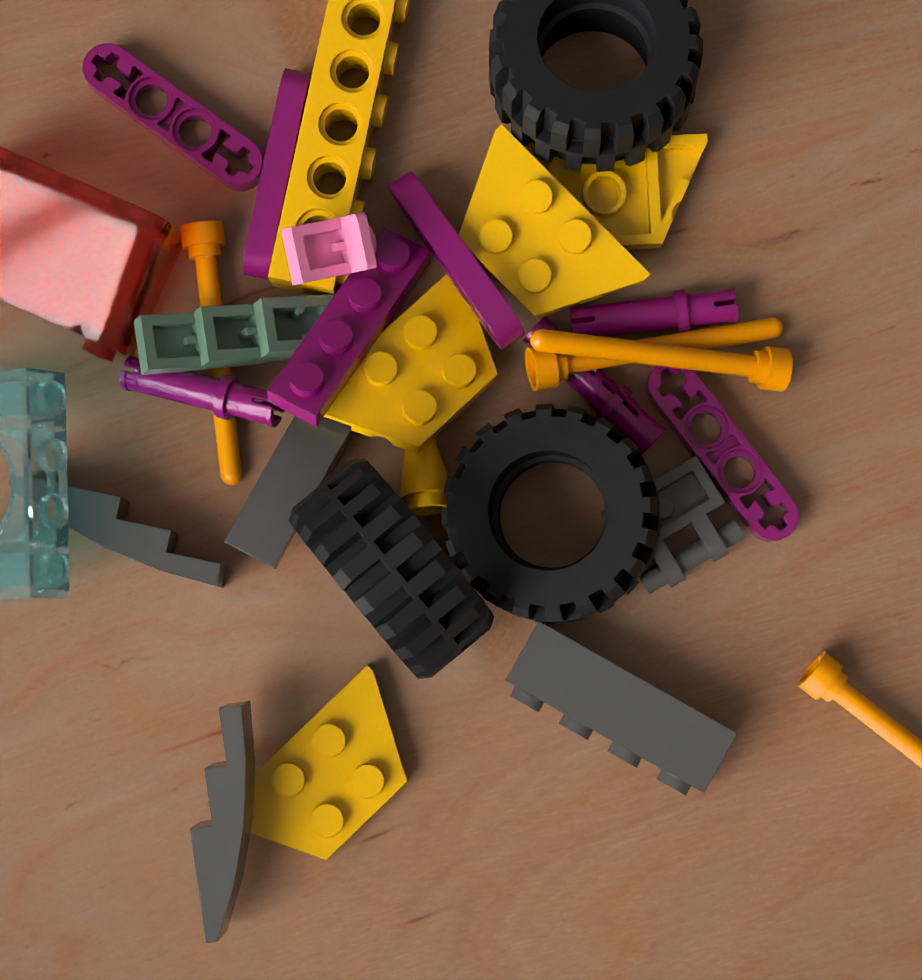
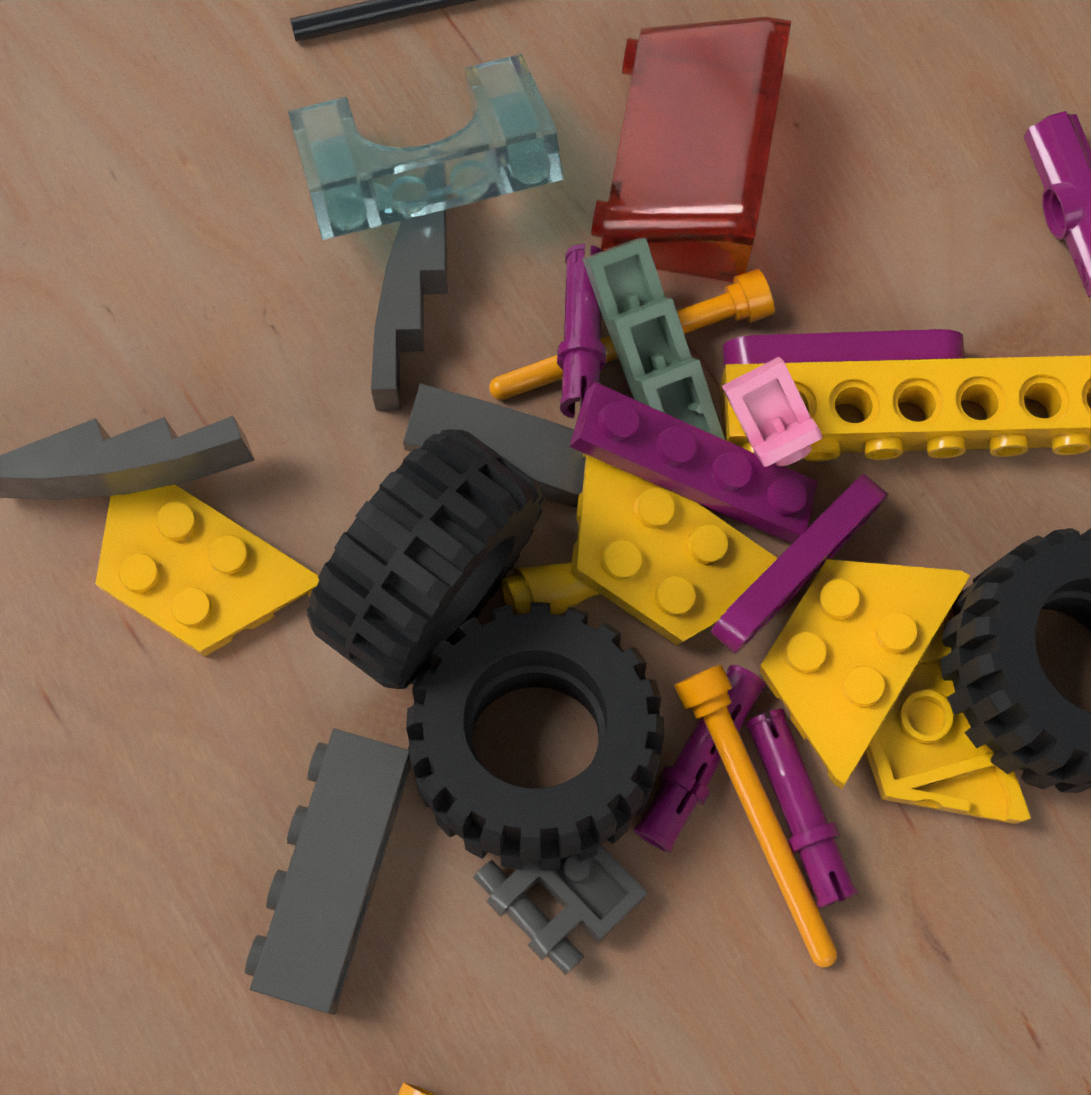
camera: 75 degrees right, 10 degrees down
magenta beam [82,43,264,191] -> none
light orange piece [530,329,793,392] -> none
magenta beam [646,366,799,542] -> none

